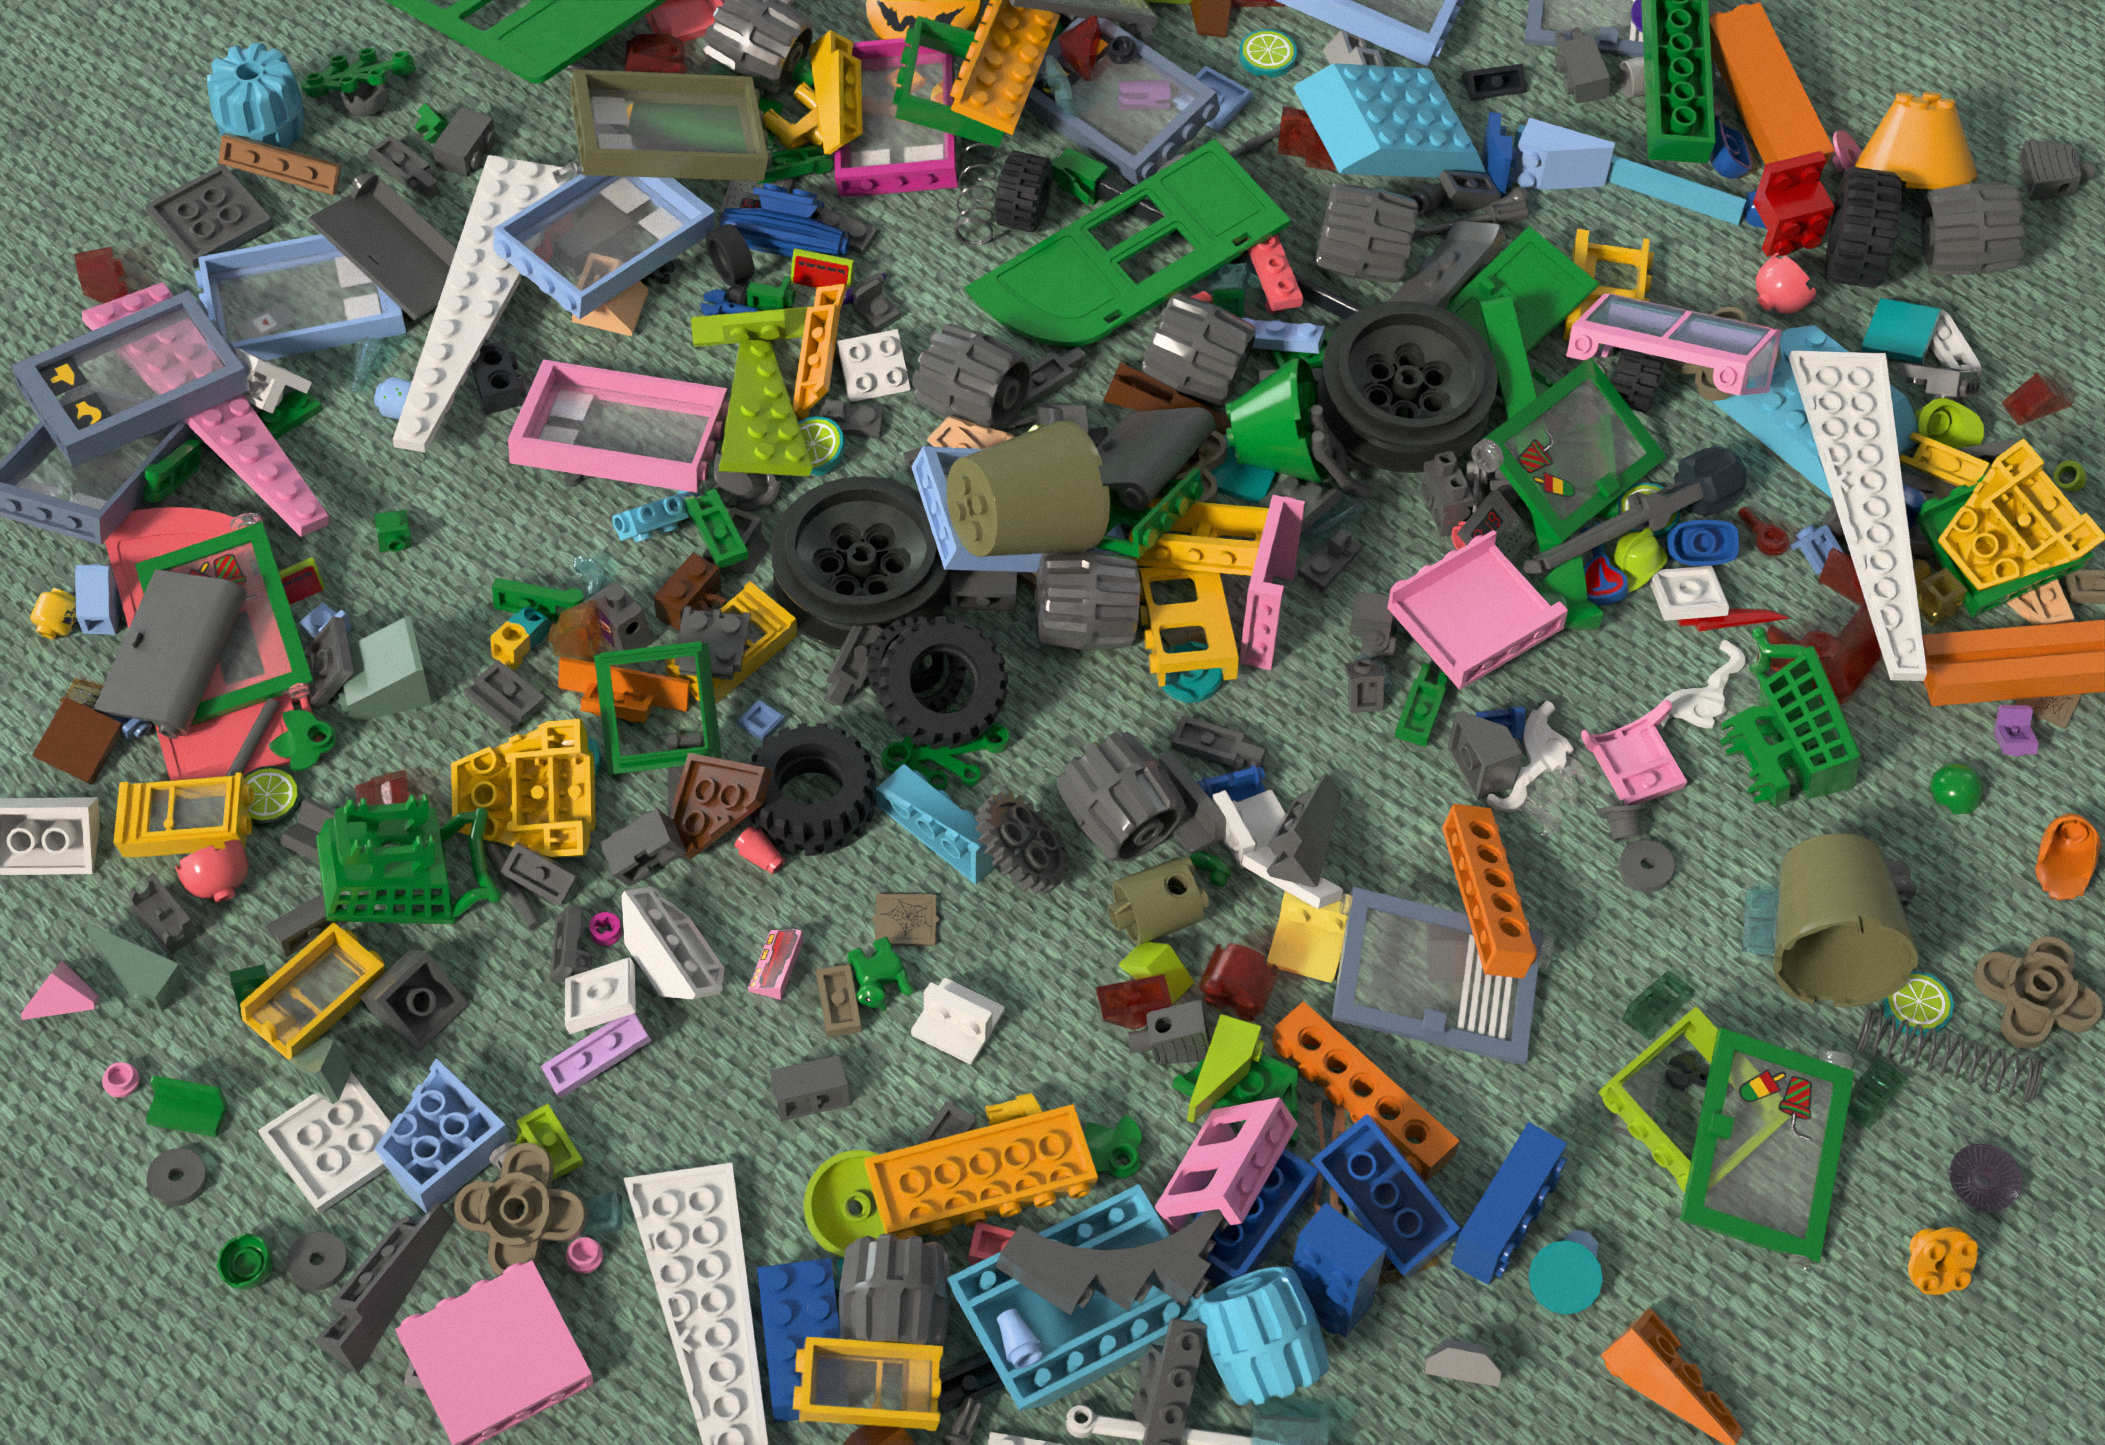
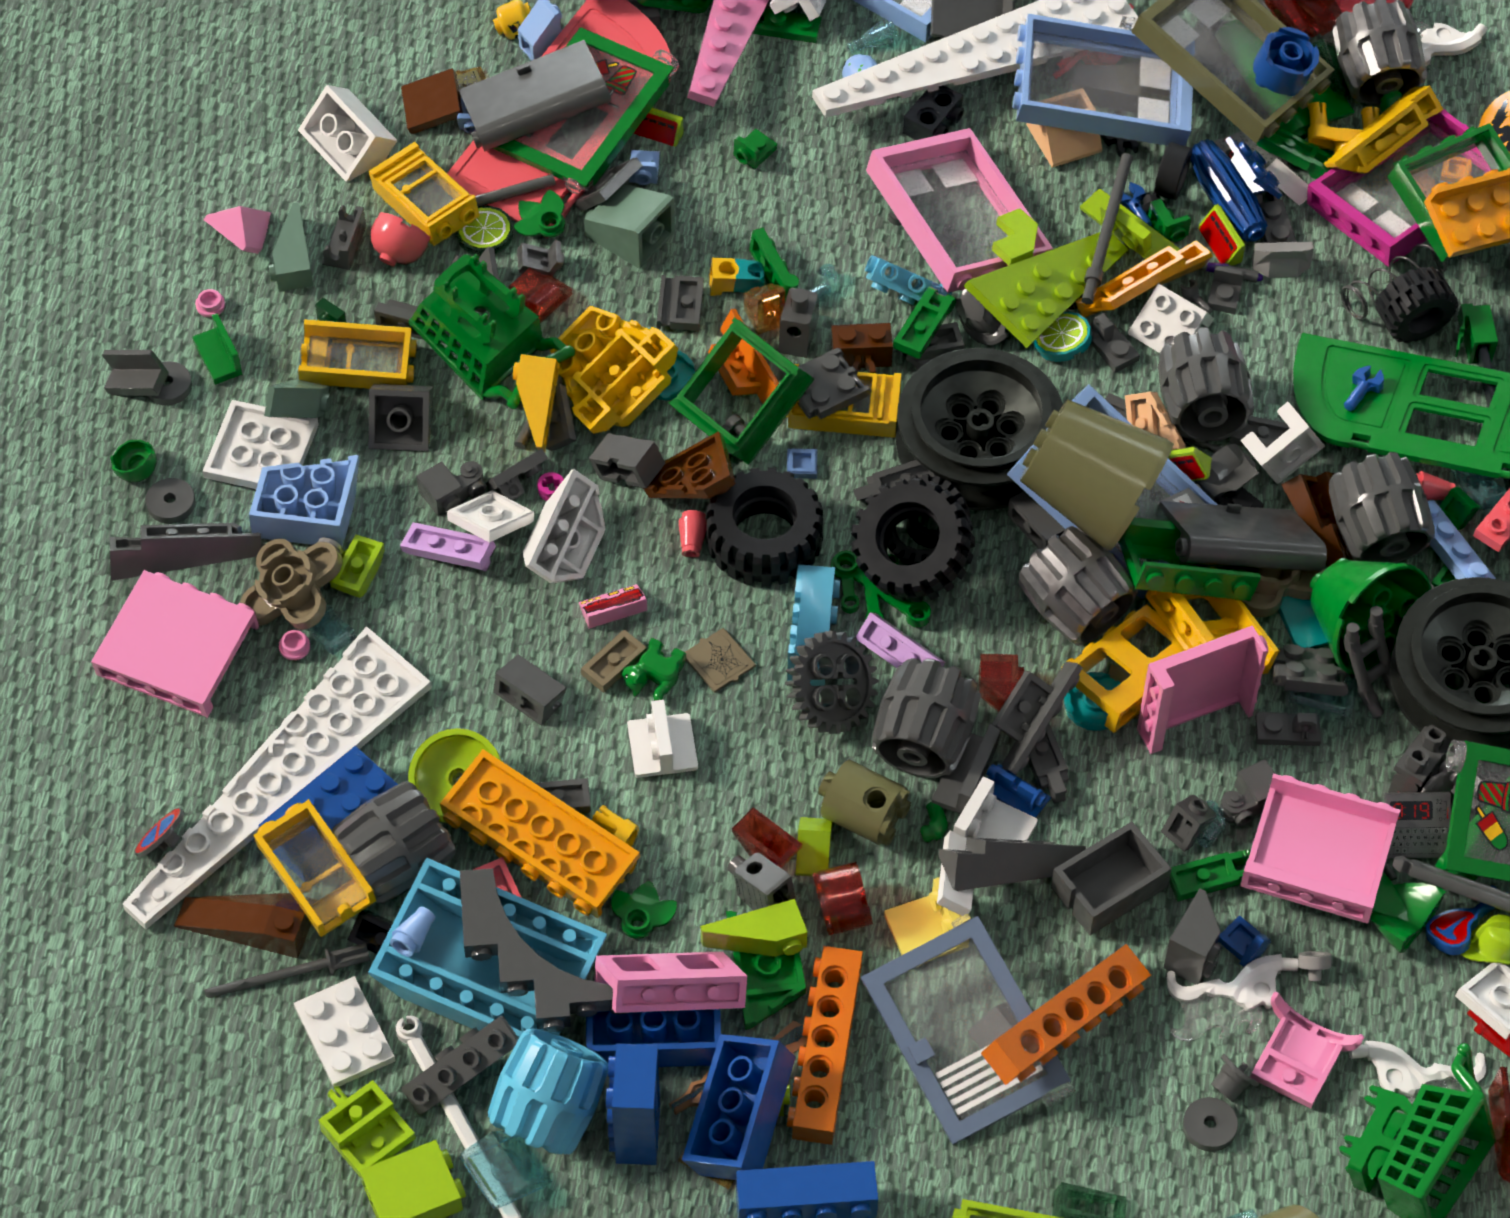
camera: 55 degrees right, 0 degrees up
none -> dark grey panel [102,350,169,396]
none -> dark grey brick [416,461,487,516]
none -> yellow slope [513,354,560,453]
none -> flat silver bracket [517,240,564,279]
none -> lavender hinge [856,612,946,668]
none -> clear red slope [979,654,1024,713]
none -> lime tile [992,208,1038,266]
none -> dark grey bracket [992,662,1083,774]
none -> dark grey piece [1051,821,1172,935]
none -> dark grey bar [1082,153,1133,304]
none -> dark grey hand [1180,279,1212,314]
none -> white panel [1240,402,1325,484]
none -> light grey slope [1251,242,1314,278]
none -> blue brick [1253,27,1319,96]
none -> white sticker [1266,158,1308,206]
none -> light grey tile [1298,951,1332,981]
none -> blue bar [1344,366,1384,411]

